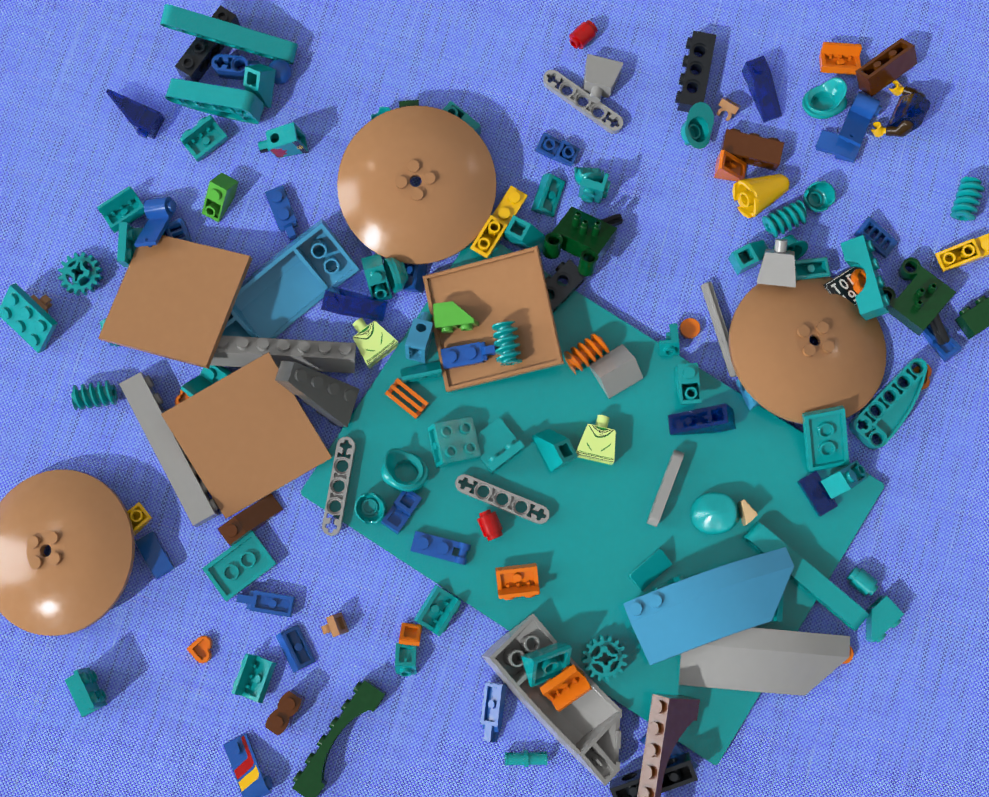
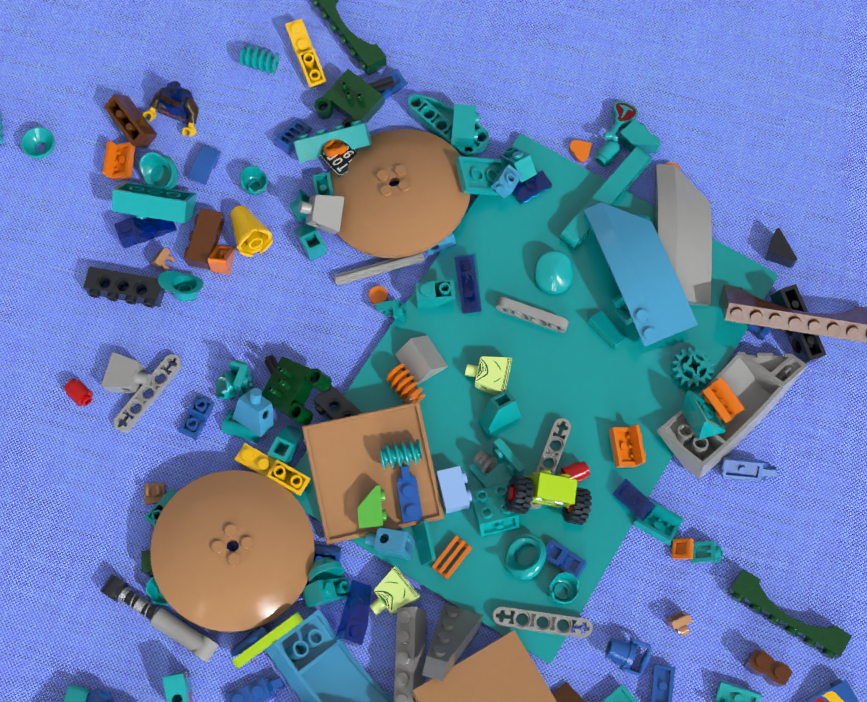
camera: 90 degrees left, 10 degrees down
blue slope [276,624,316,673] -> none
blue plate [410,531,471,565] -> none
teal pin [504,750,547,767] -> none
tan slope [738,499,758,526] -> none
teal piece [762,200,807,238] -> none
blue door [838,91,882,147] -> none
none -> piece [100,574,219,663]
none -> teal brick [111,181,197,223]
none -> medium nougat tile [144,482,166,505]
none -> blue slope [230,626,270,656]
none -> lime beam [232,612,304,669]
none -> dark azure torso [233,388,274,437]
none -> light blue brick [437,466,472,514]
none -> teal brick [451,104,480,147]
none -> dark grey piece [473,450,498,475]
none -> dark azure brick [491,164,523,199]
none -> brick [505,470,592,525]
none -> orange tile [569,140,592,163]
none -> teal piece [603,101,638,142]
none -> blue piece [605,638,652,676]
none -> clear blue plate [613,479,656,521]
none -> black slope [765,228,798,268]

